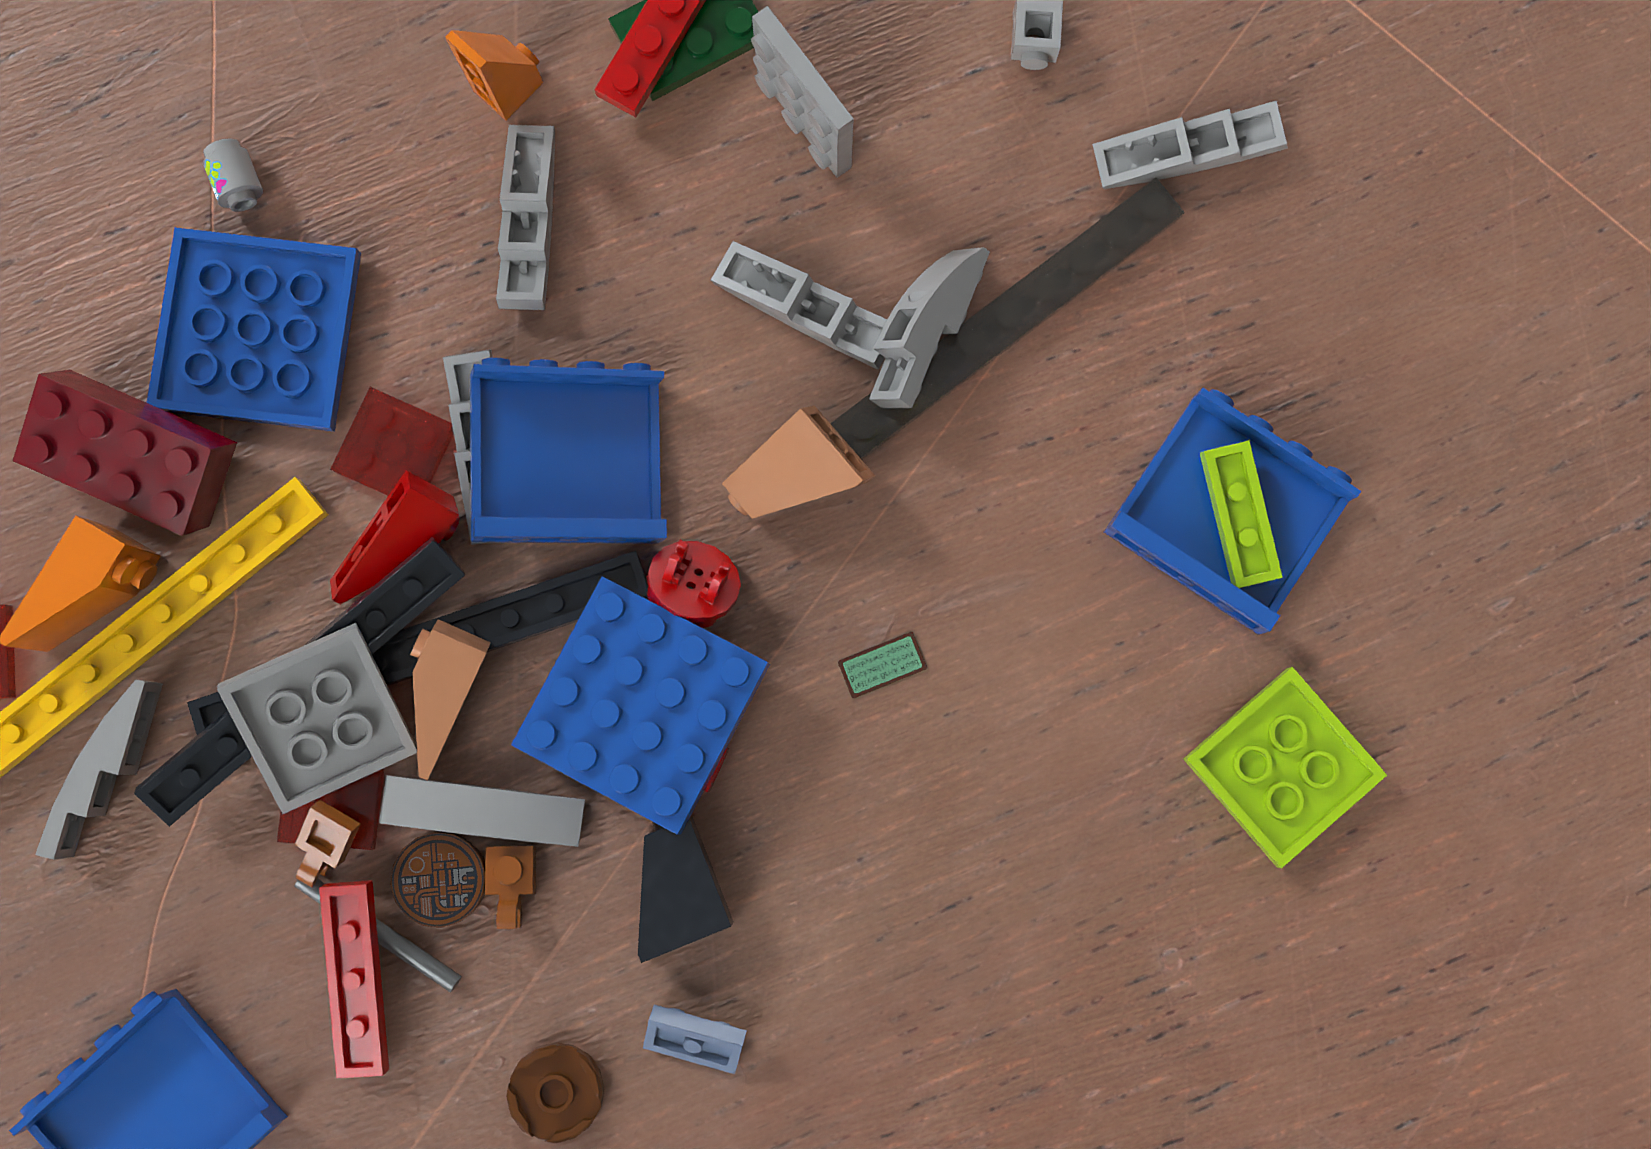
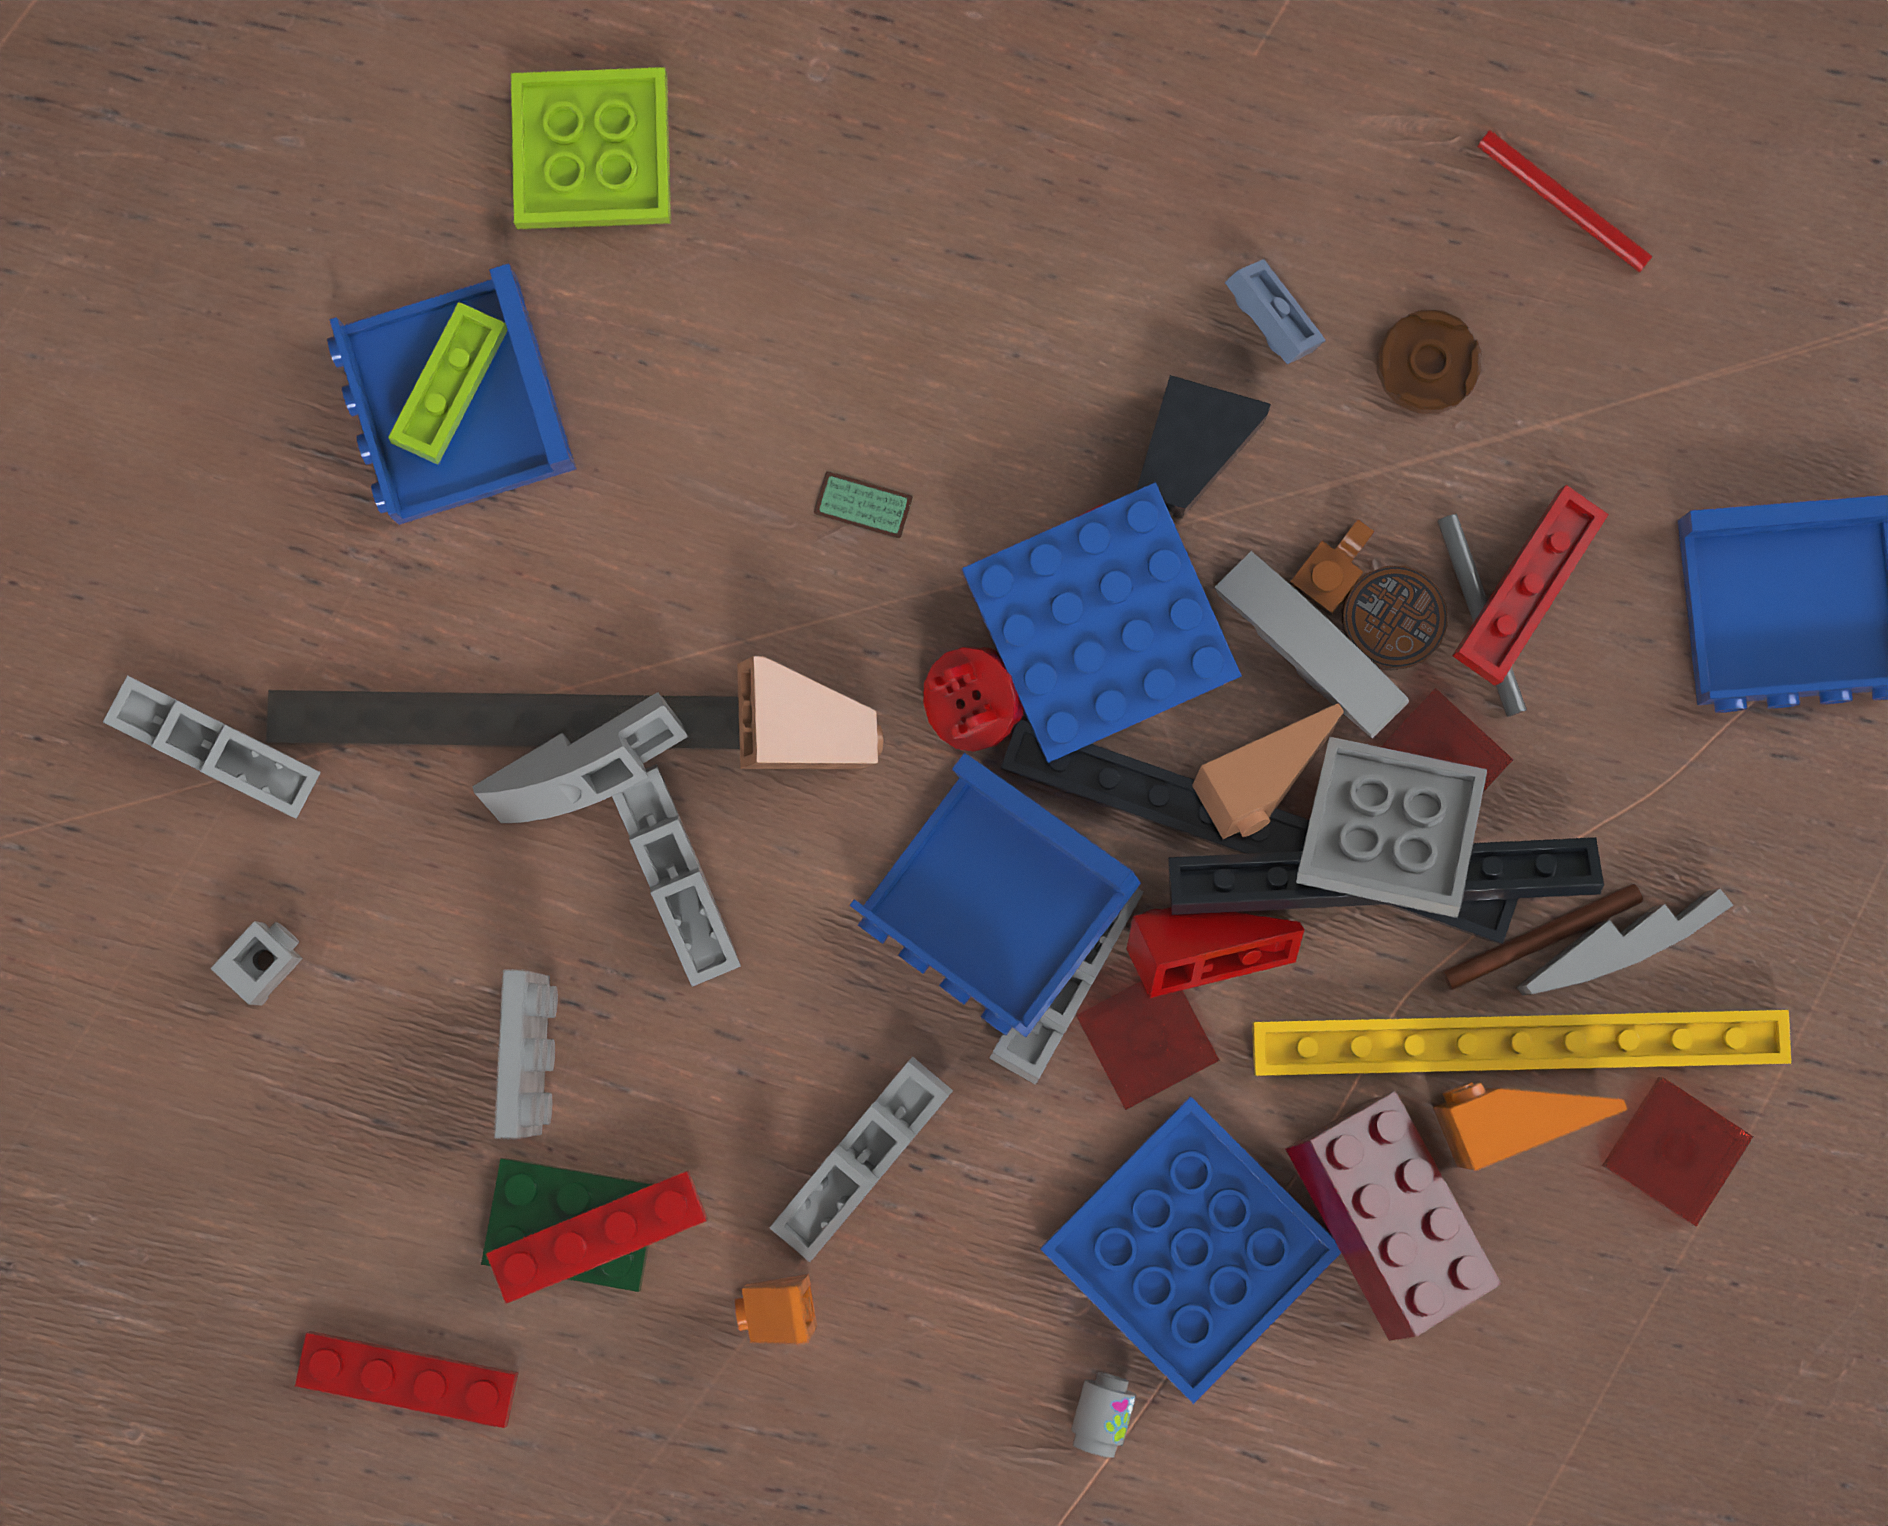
camera: 135 degrees left, 0 degrees up
plate [295,800,361,888] -> none
none -> copper bar [1442,883,1643,990]

